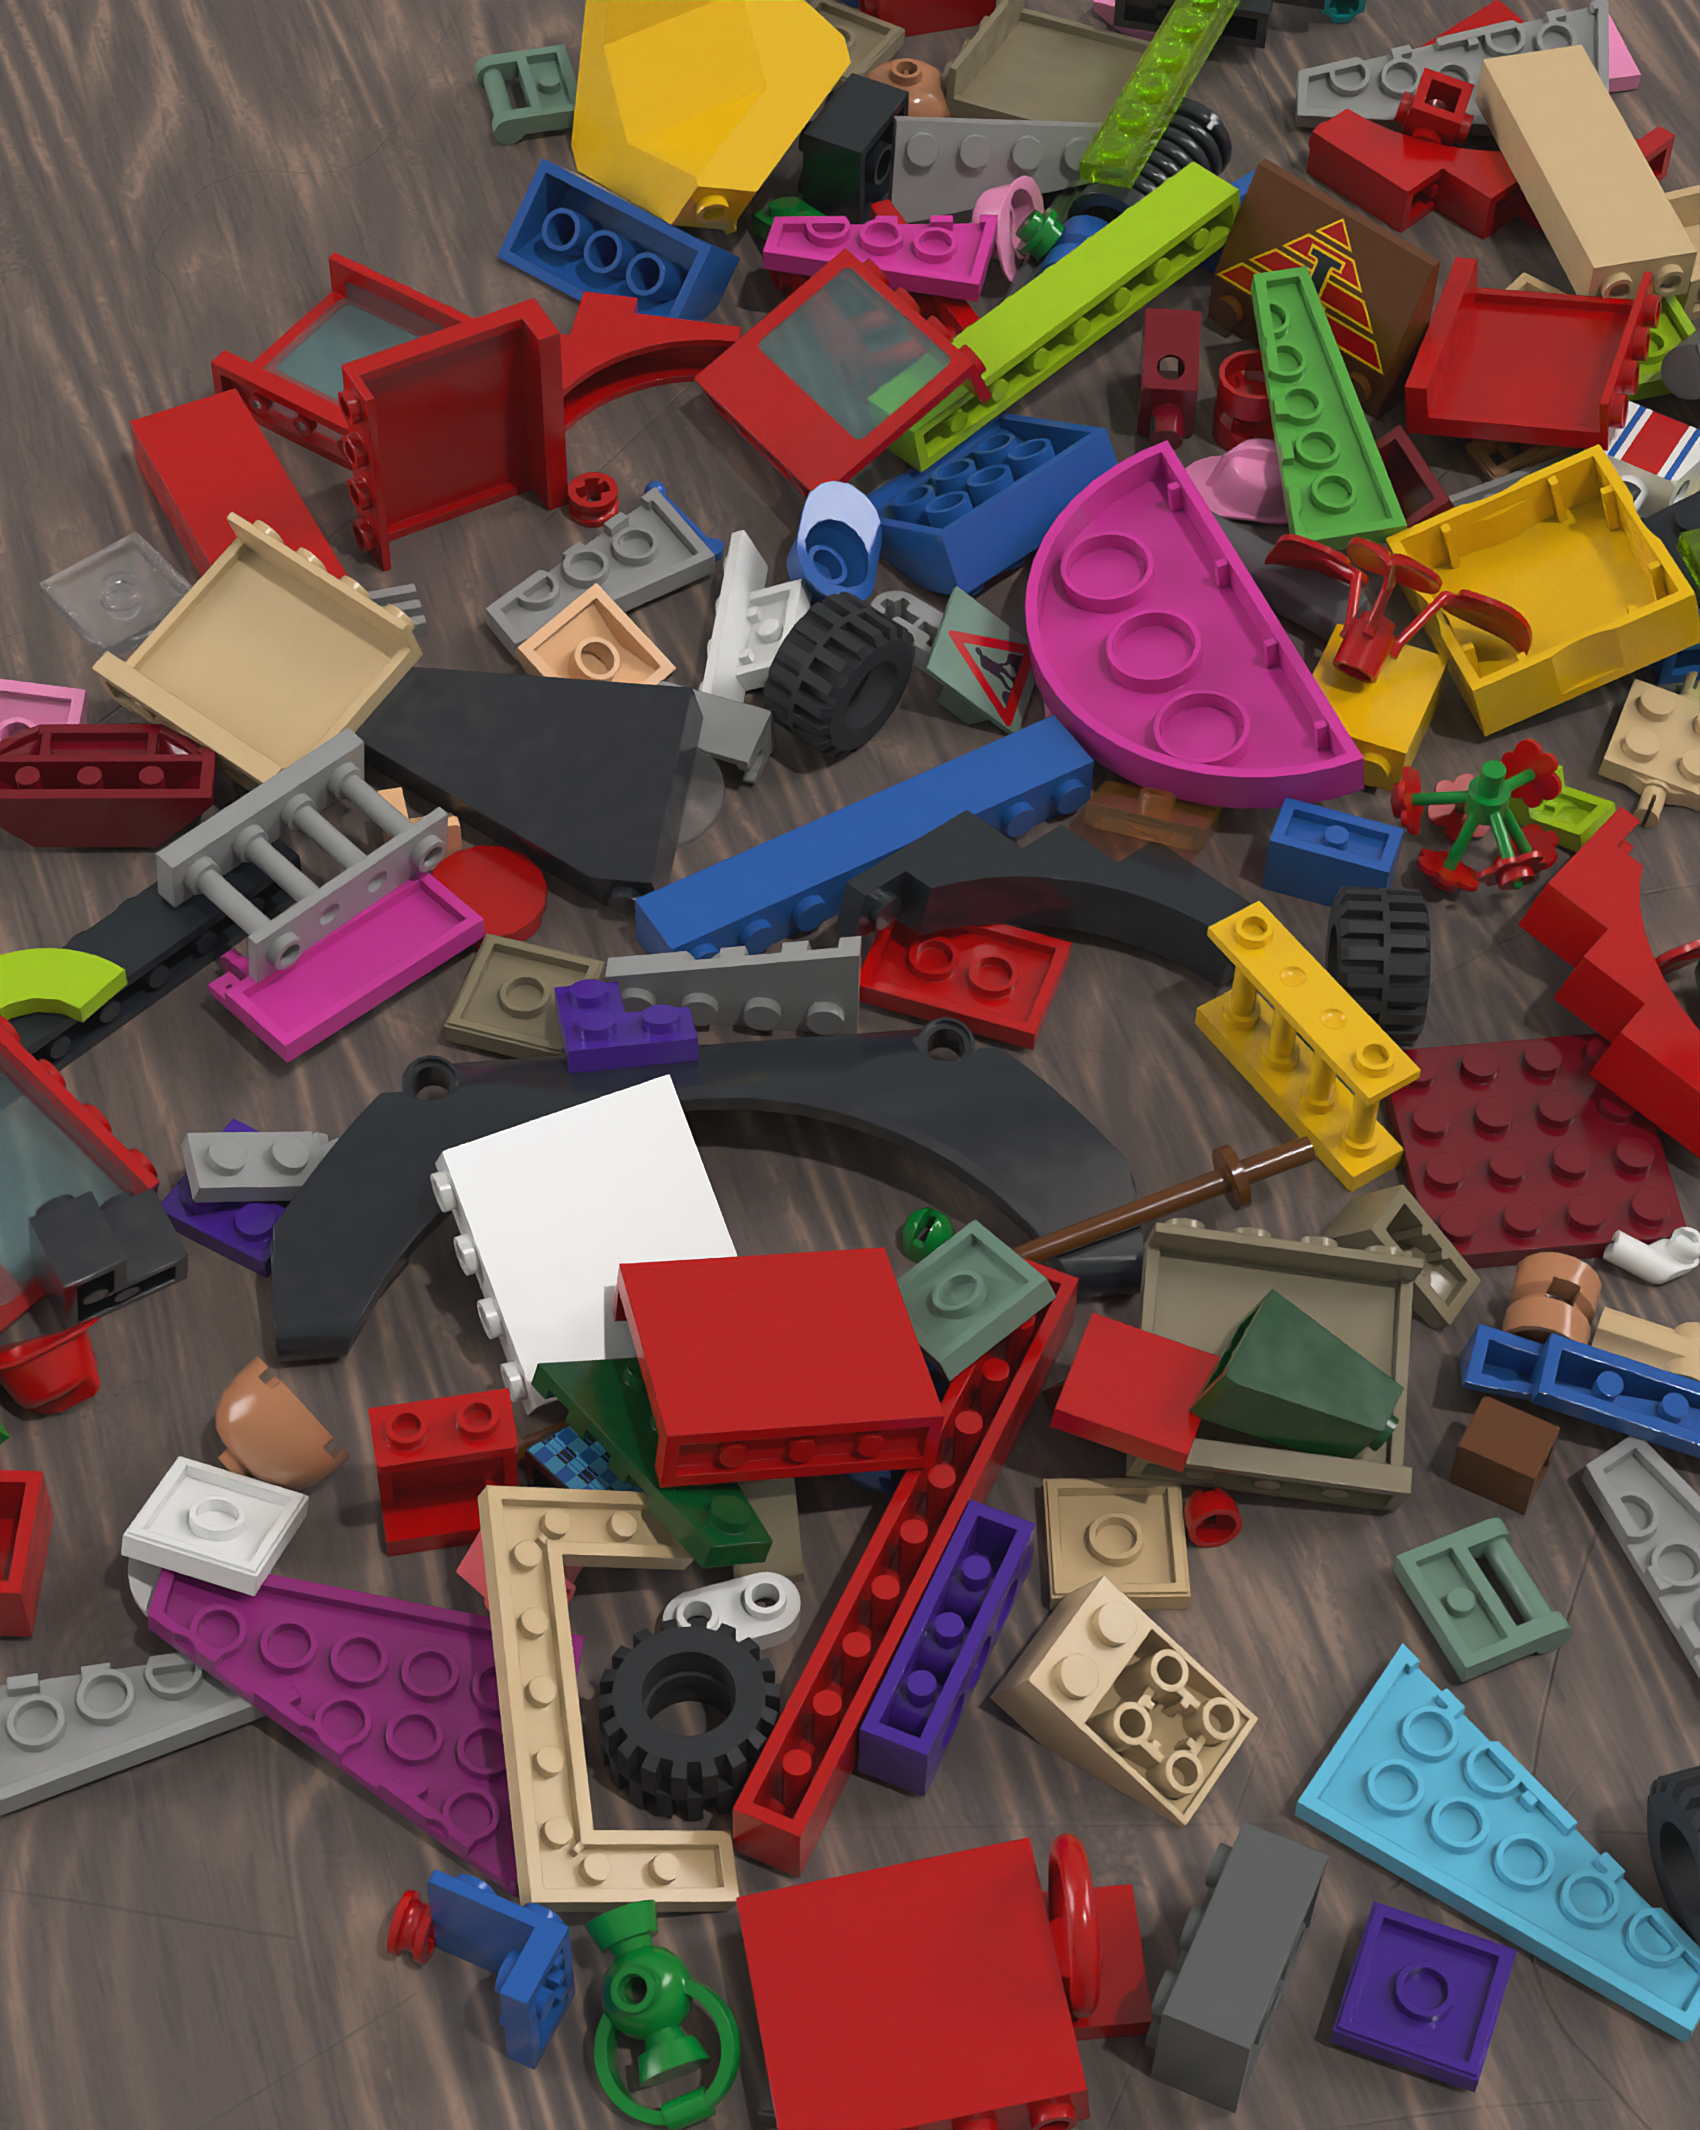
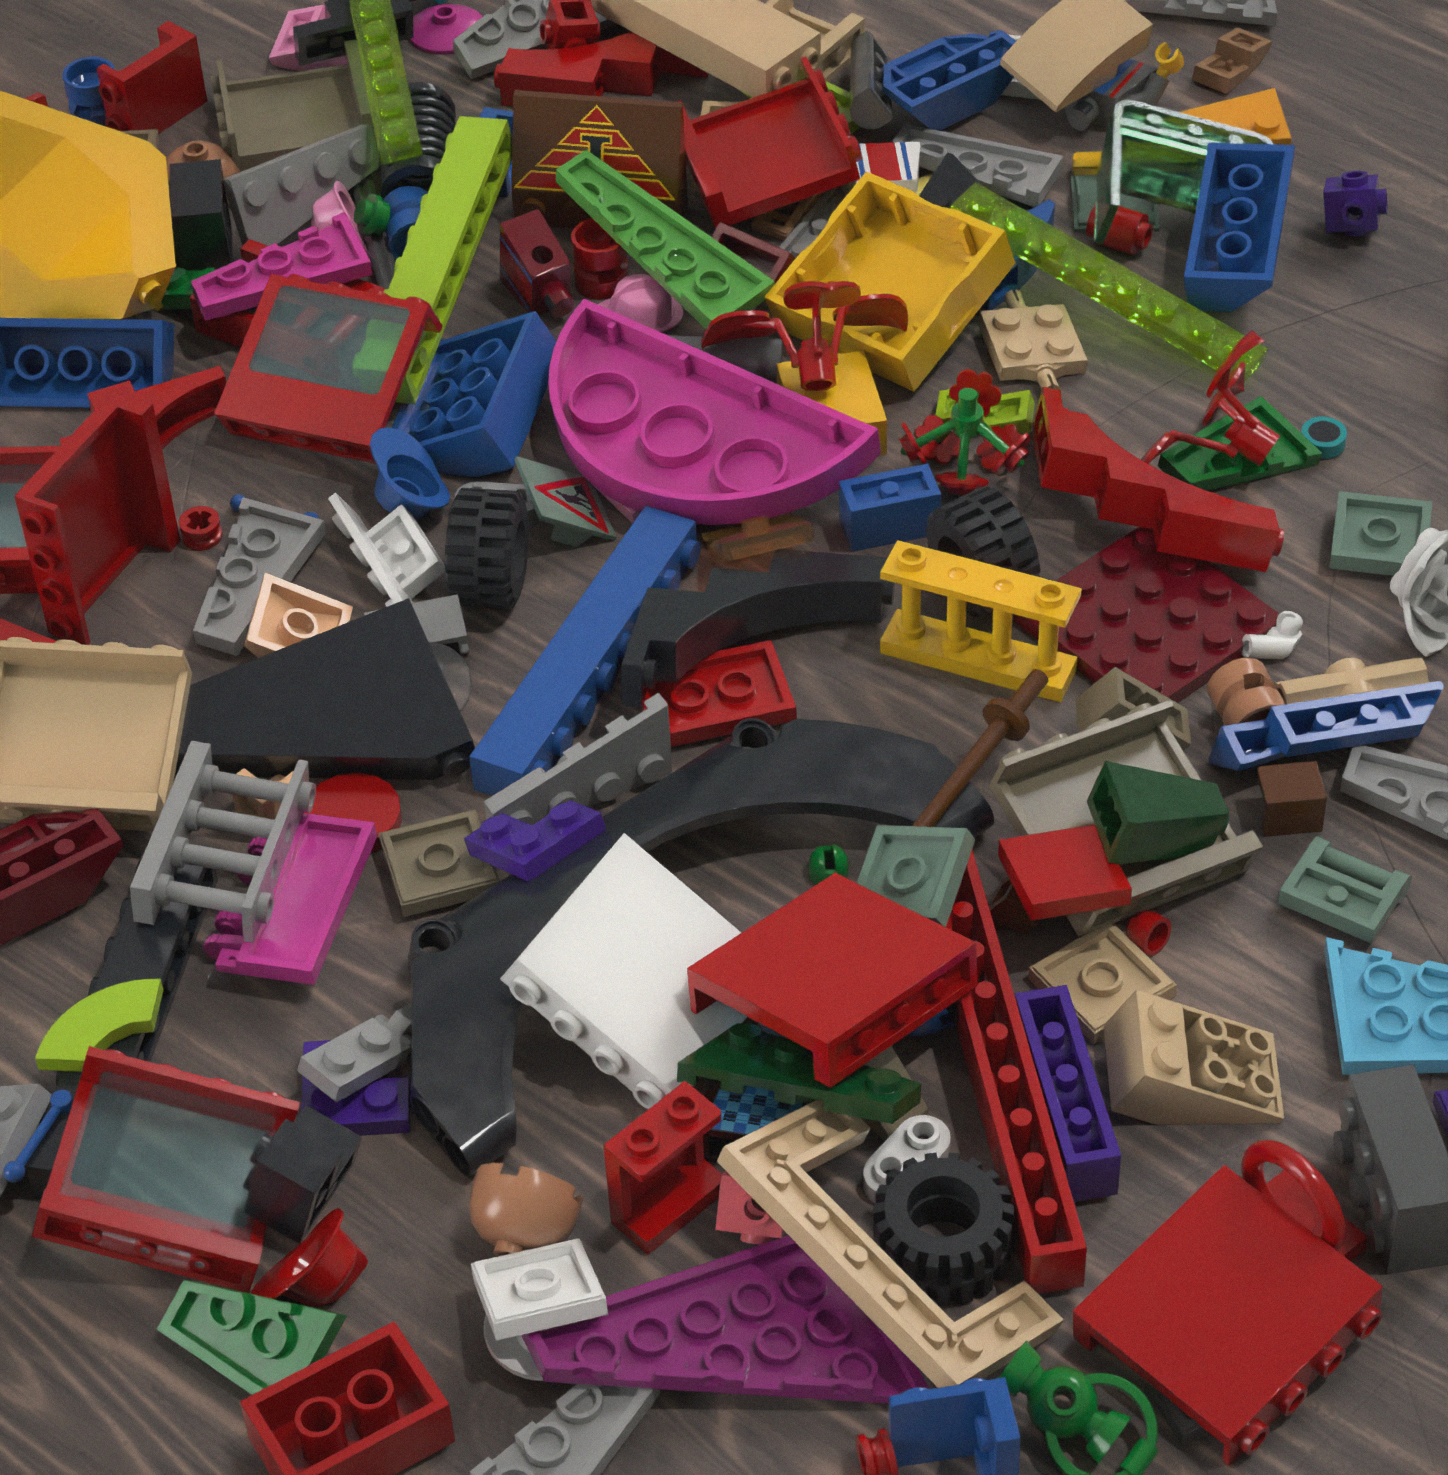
camera: 30 degrees left, 5 degrees down
none -> dark pink dish [409,4,482,55]

